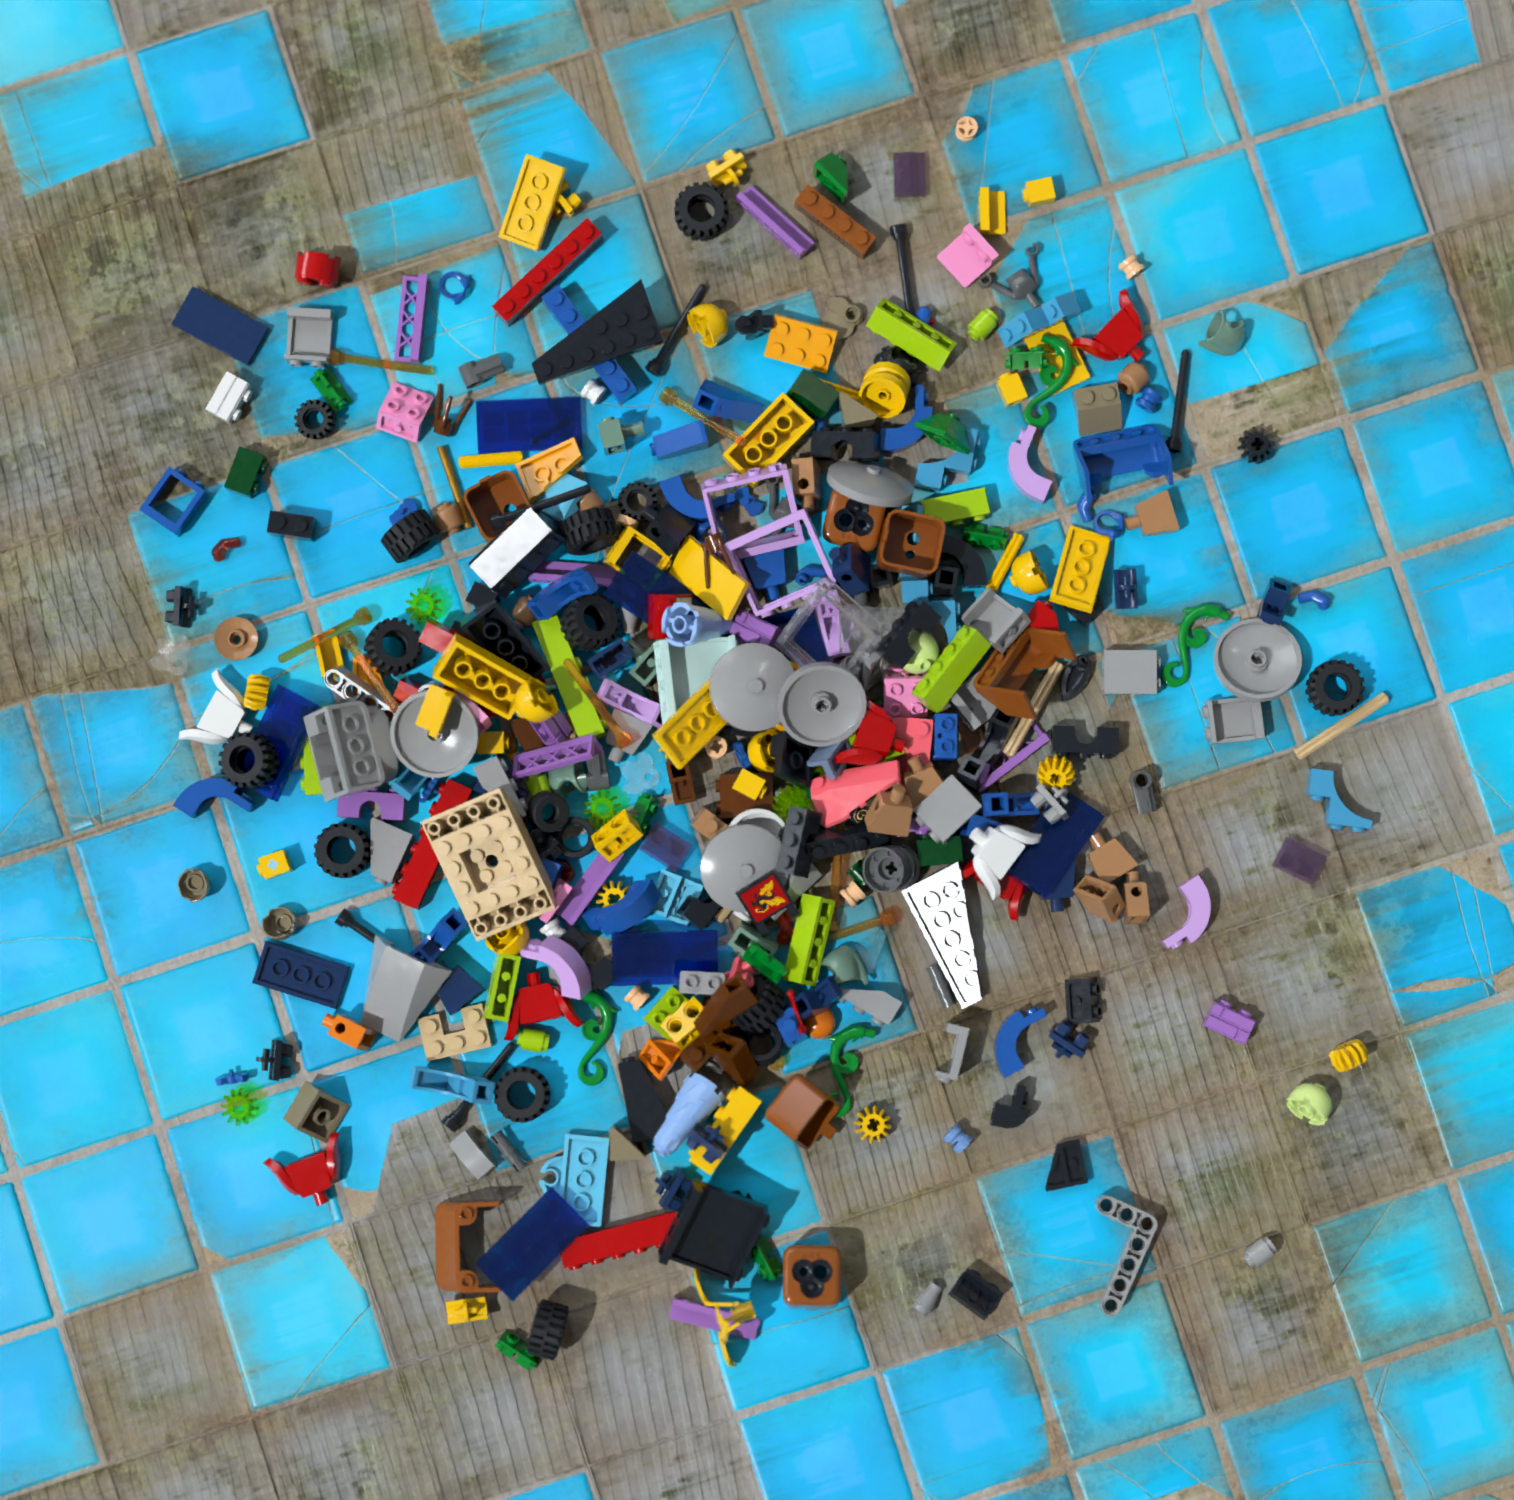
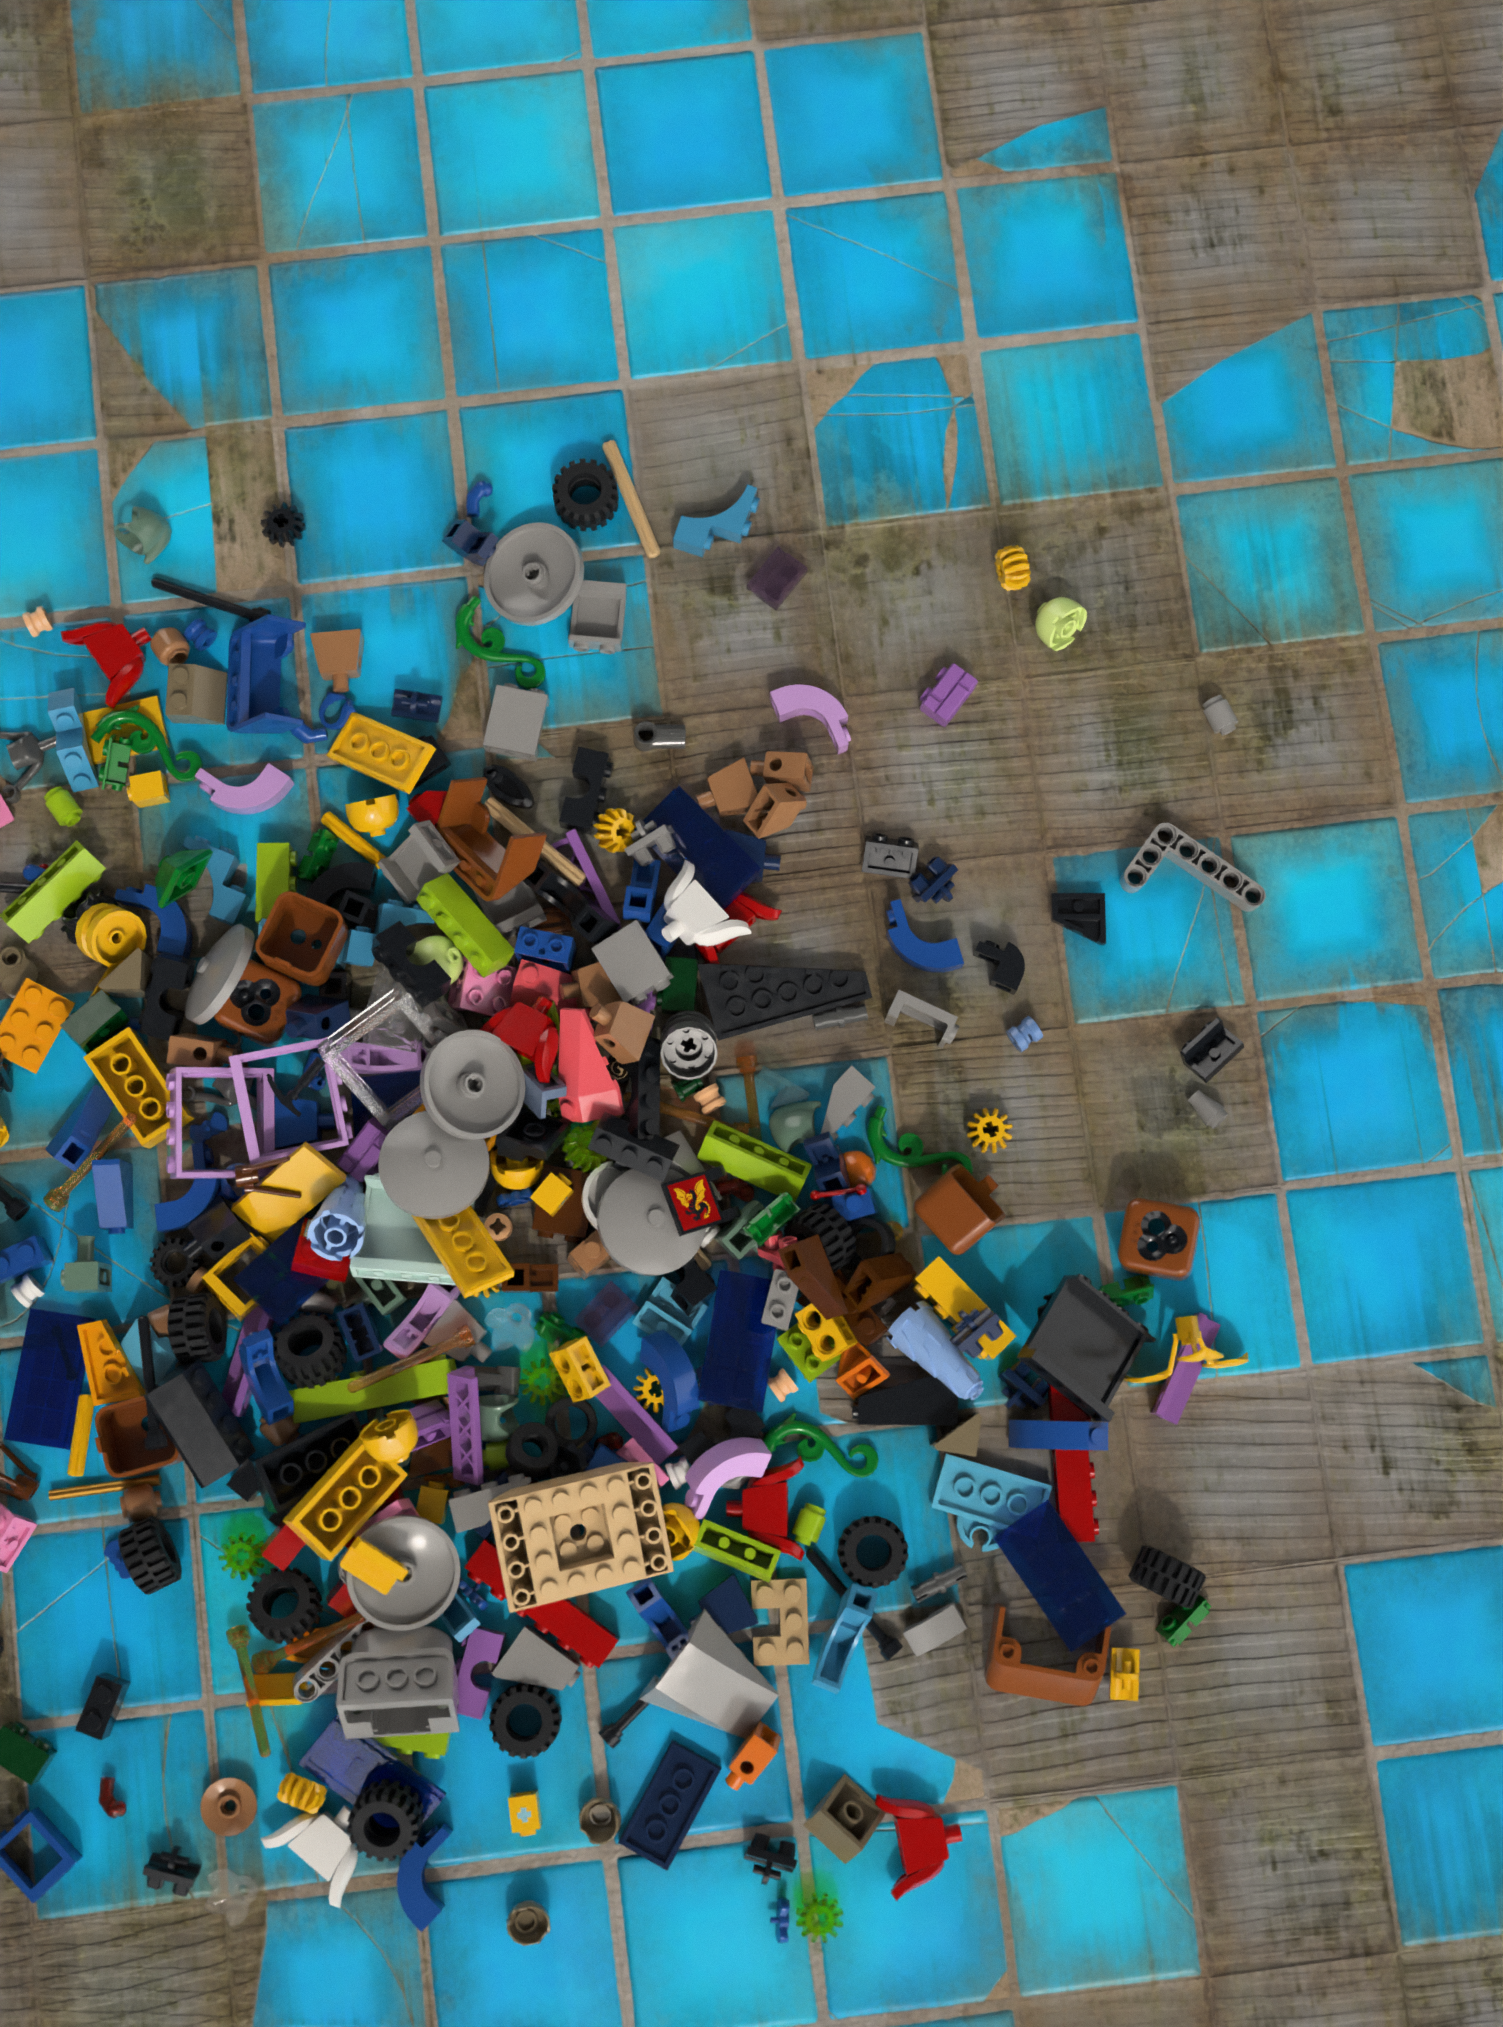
camera: 80 degrees left, 5 degrees down
none -> black piece [267,1056,326,1117]
none -> blue arch [1009,1420,1108,1450]

